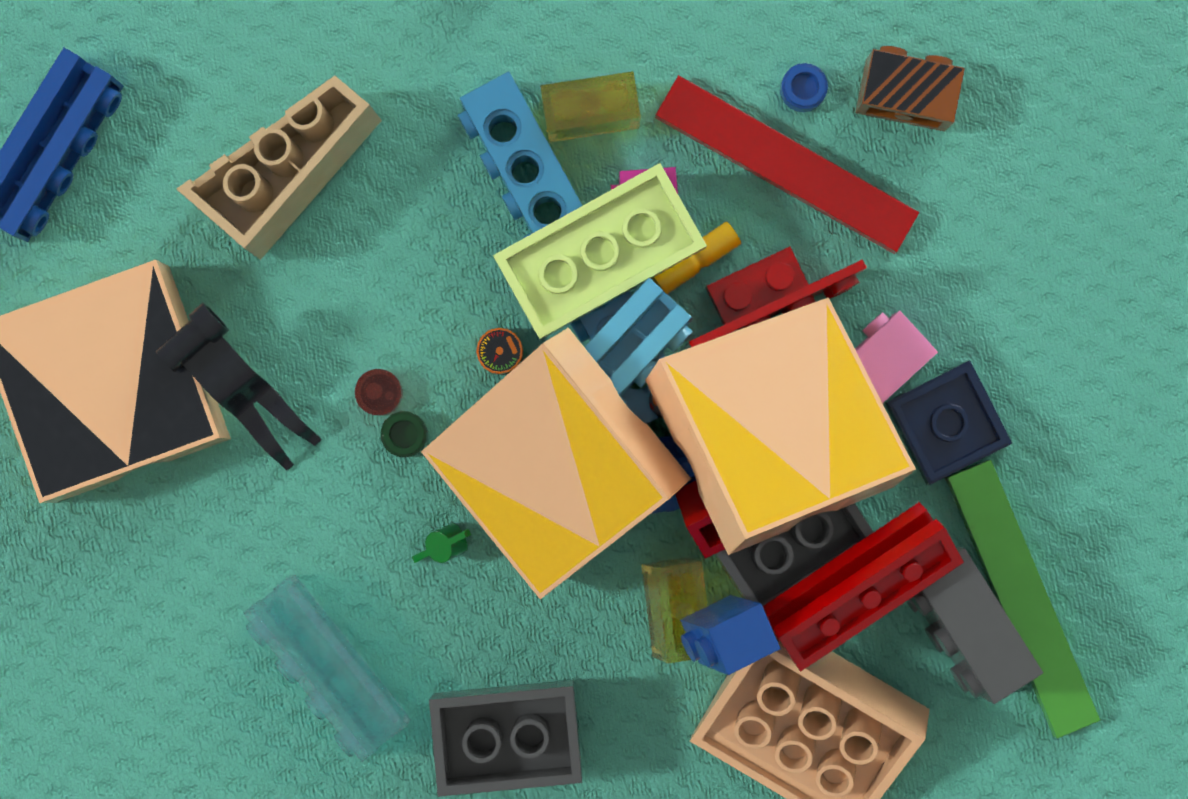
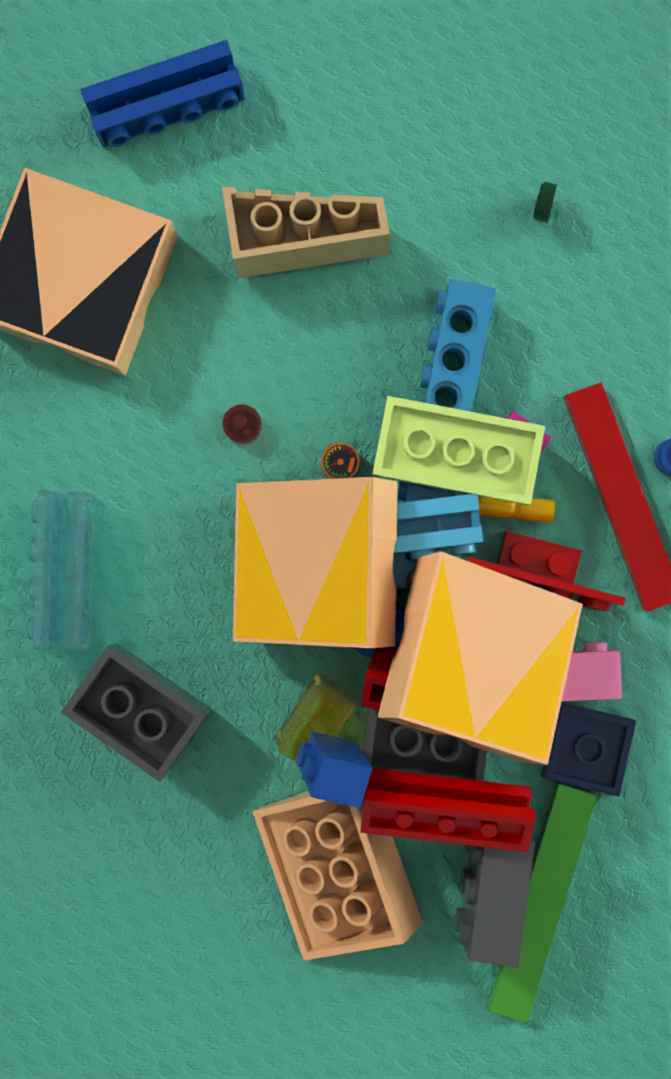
camera: 40 degrees right, 0 degrees up
black flag [156,302,322,471] -> none
dark green tile [381,411,428,457] -> none
green piece [412,523,471,563] -> none
clear yellow brick [540,71,641,142] -> none

